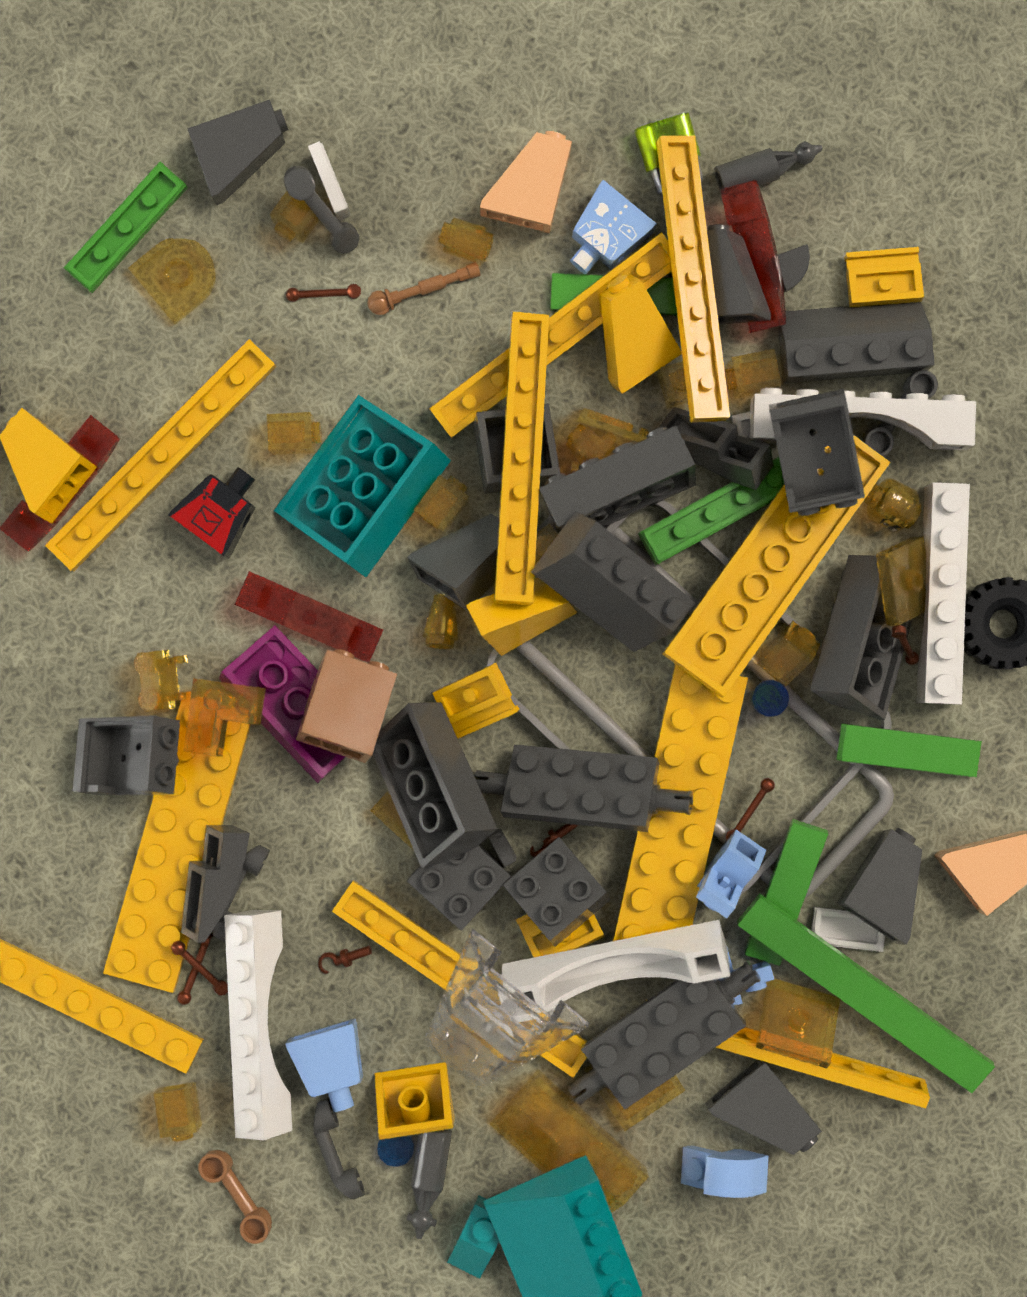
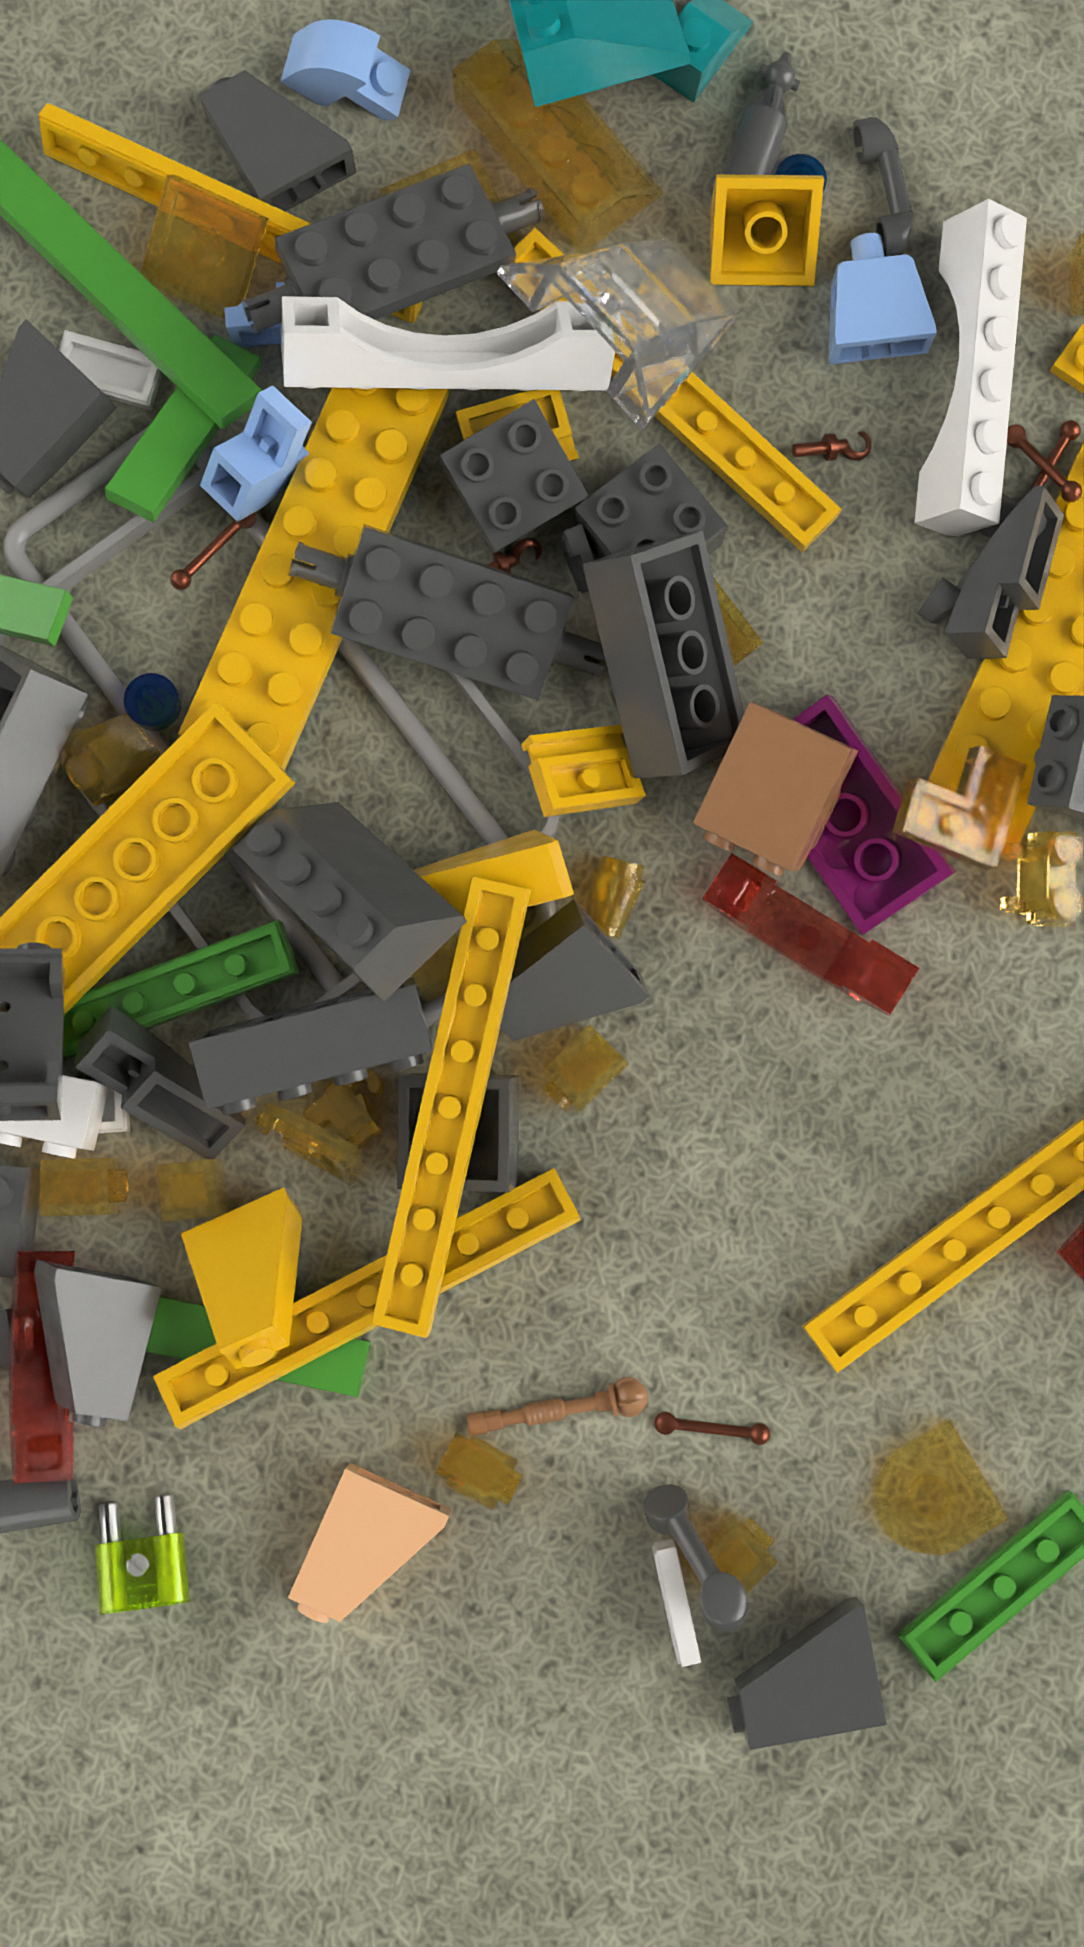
camera: 170 degrees left, 5 degrees down
torso [168,467,256,559] -> none
medium nougat bar [198,1150,272,1244] -> none
clear yellow brick [267,412,322,455] -> none
teal slope [274,395,451,577] -> none
light blue torso [570,180,657,274] -> none
yellow plate [656,135,730,423] -> none

